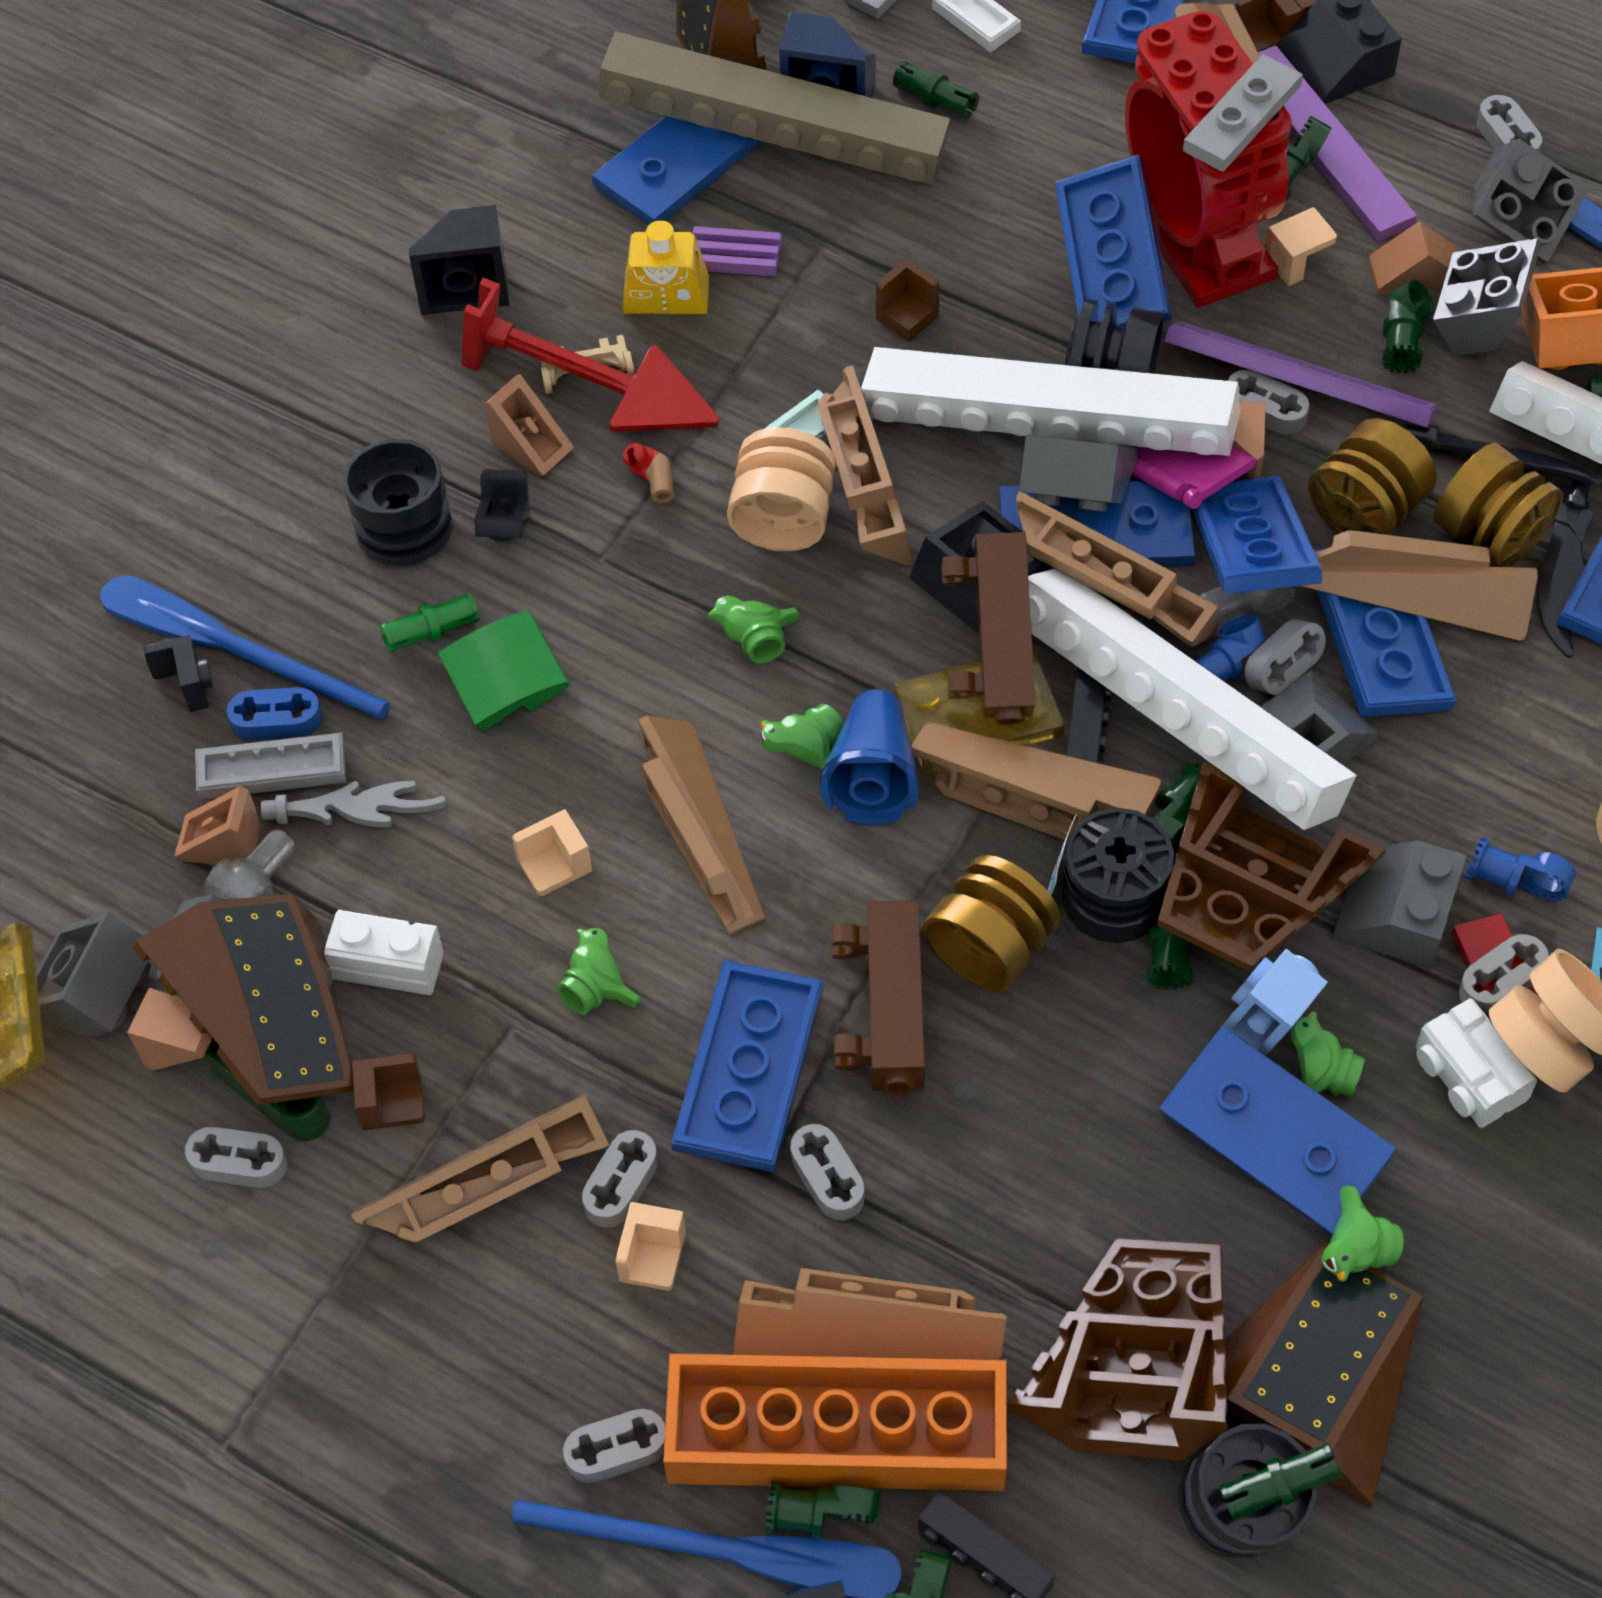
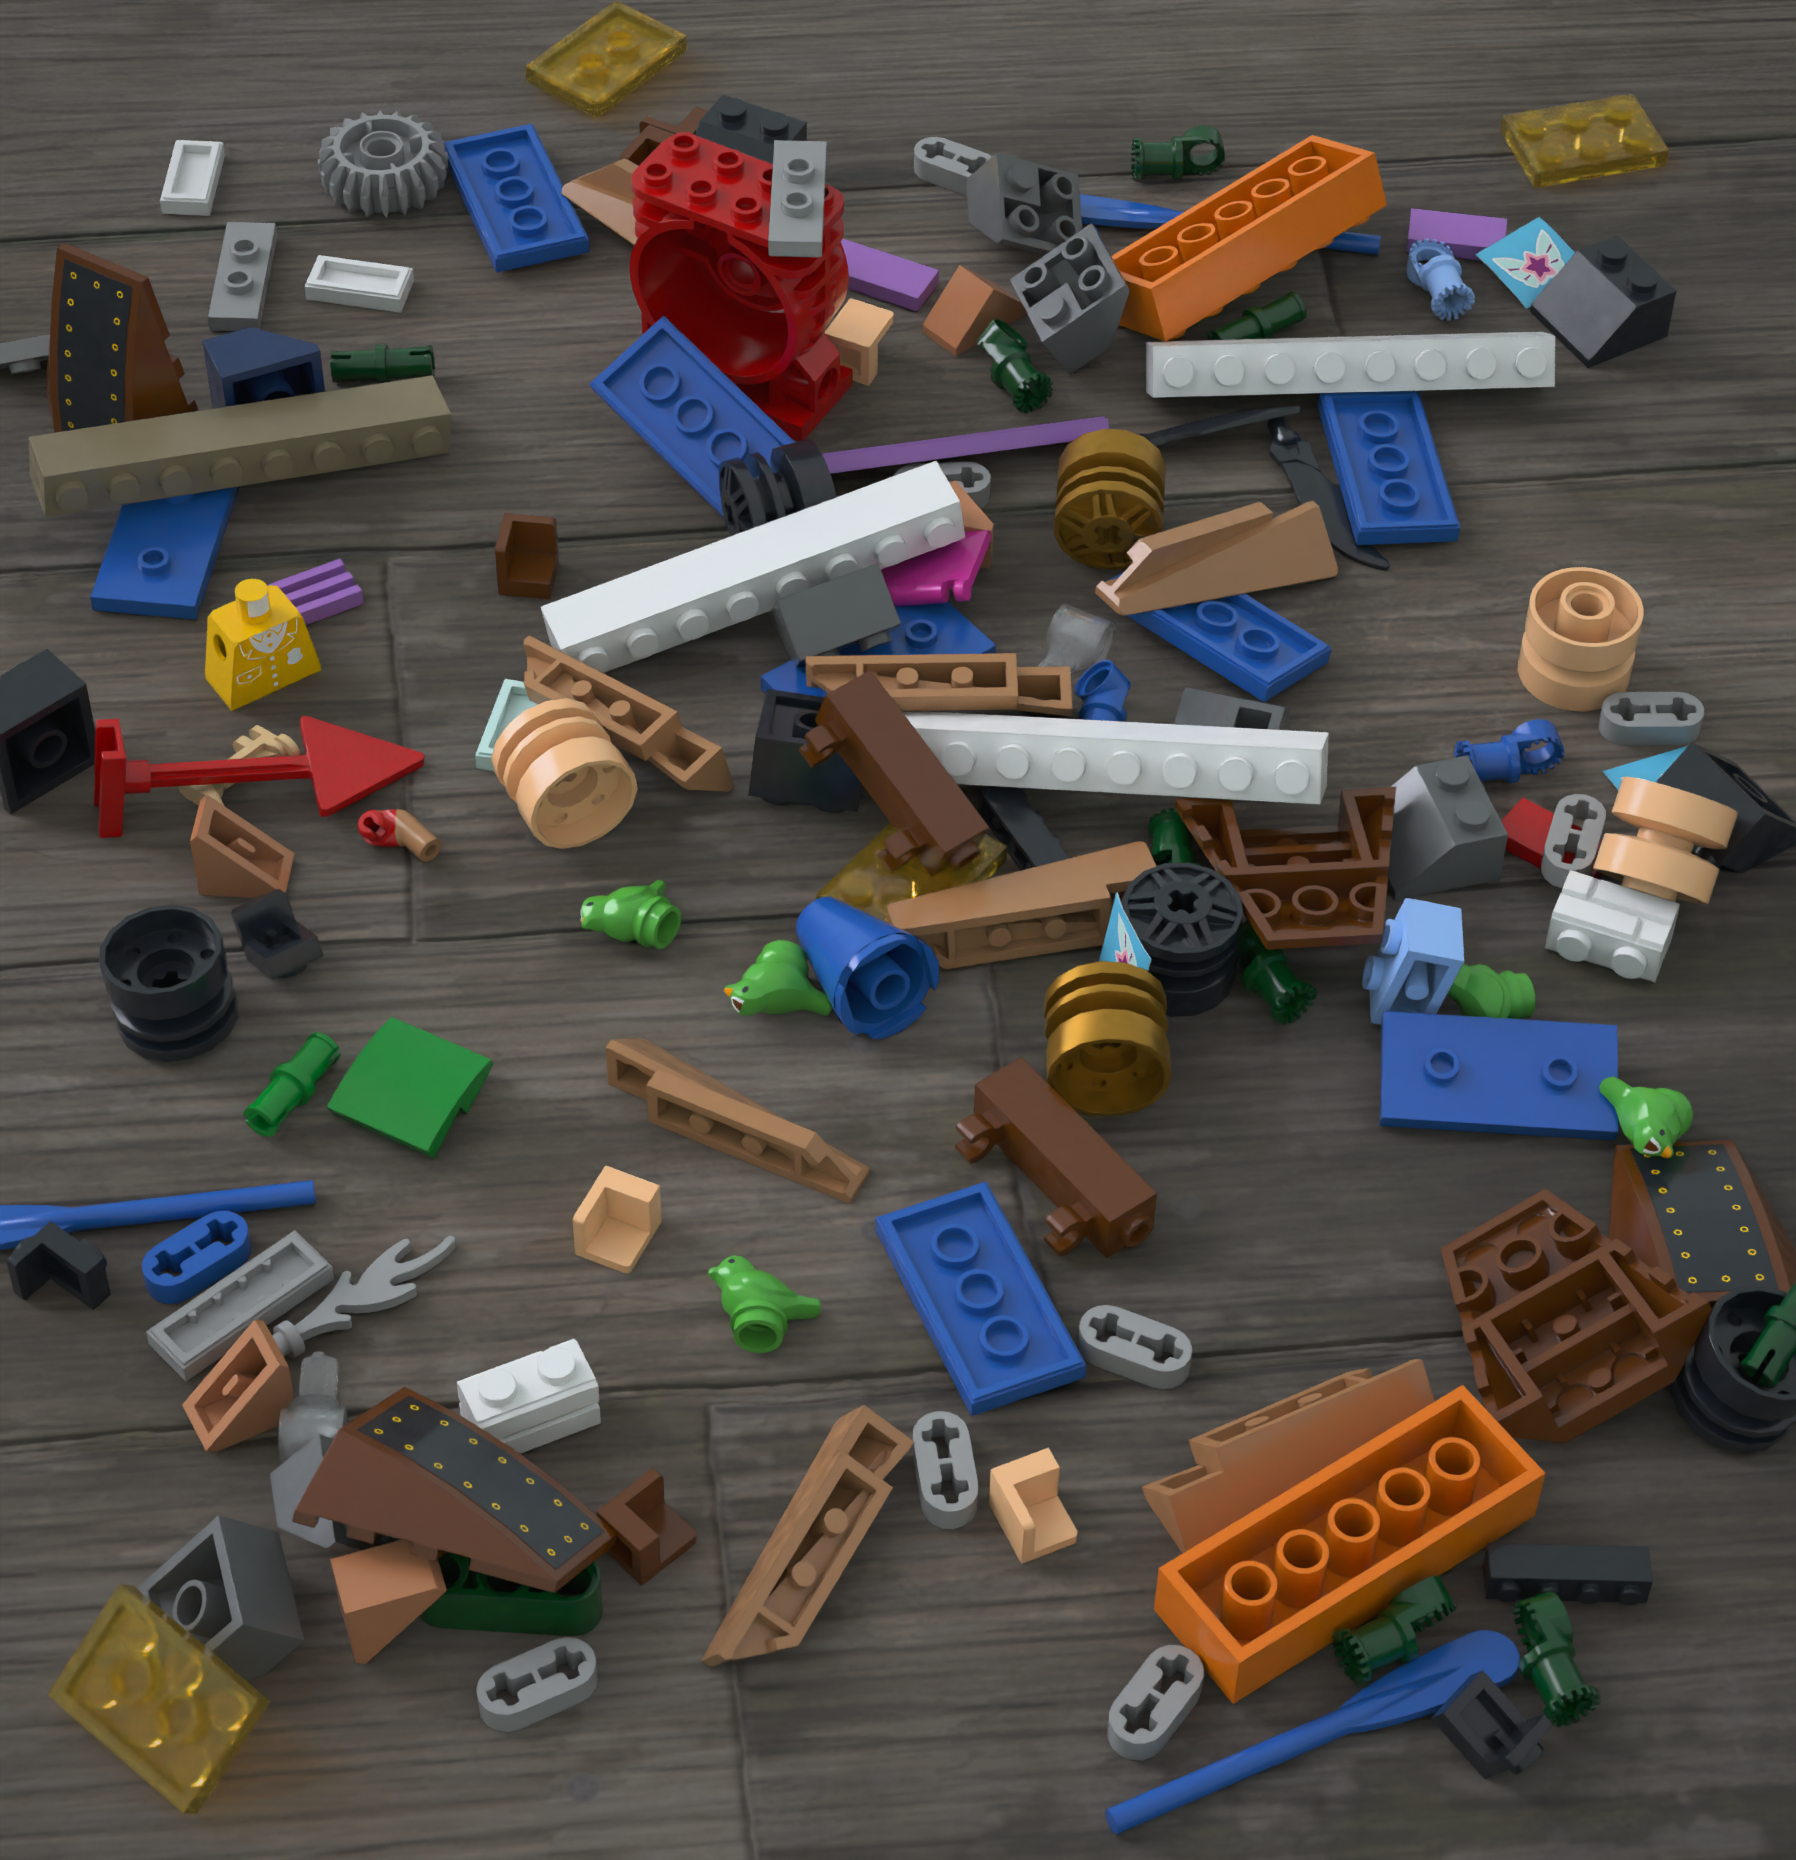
camera: 40 degrees left, 10 degrees down
blue plate [1191,476,1322,594] -> none
light grey beam [1245,619,1326,695] -> none
pearl gold wheel [1434,443,1563,567] -> none

